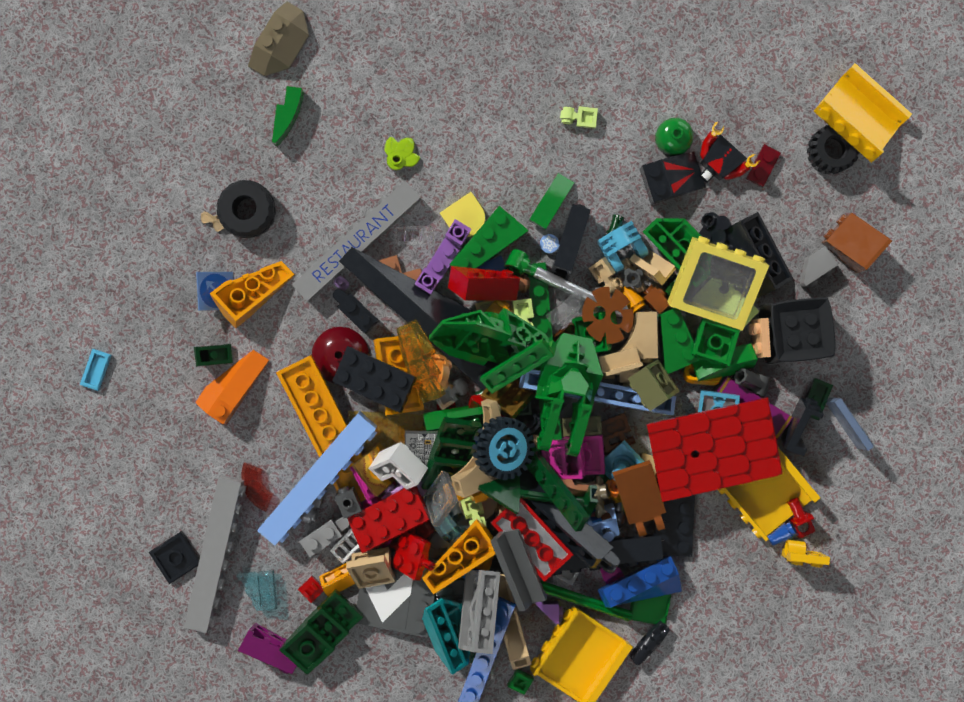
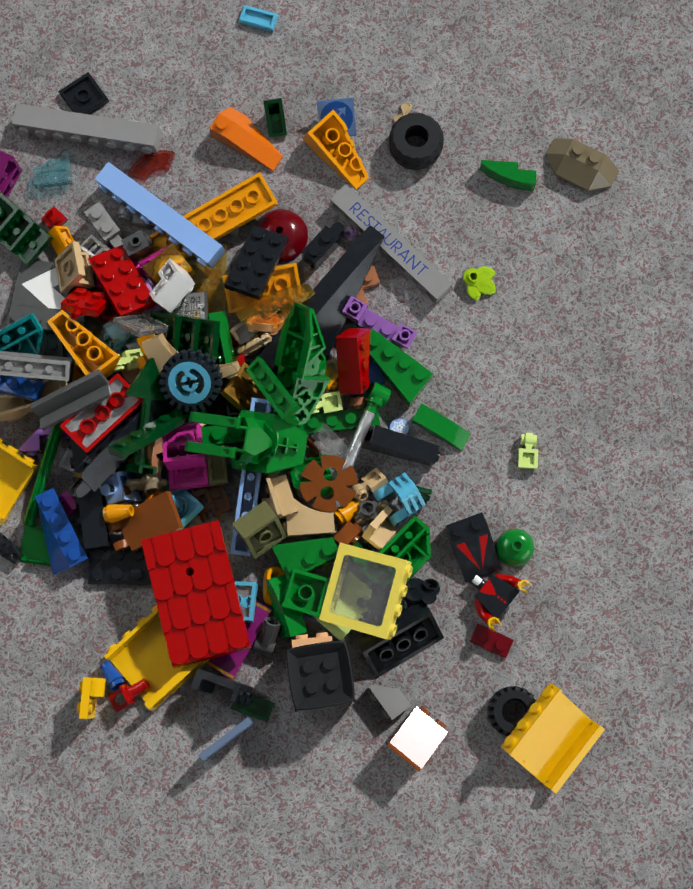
camera: 85 degrees right, 10 degrees down
light yellow tile [440,192,485,237] -> none
none -> light orange cone [103,504,134,524]
none -> tan axle [237,333,272,358]

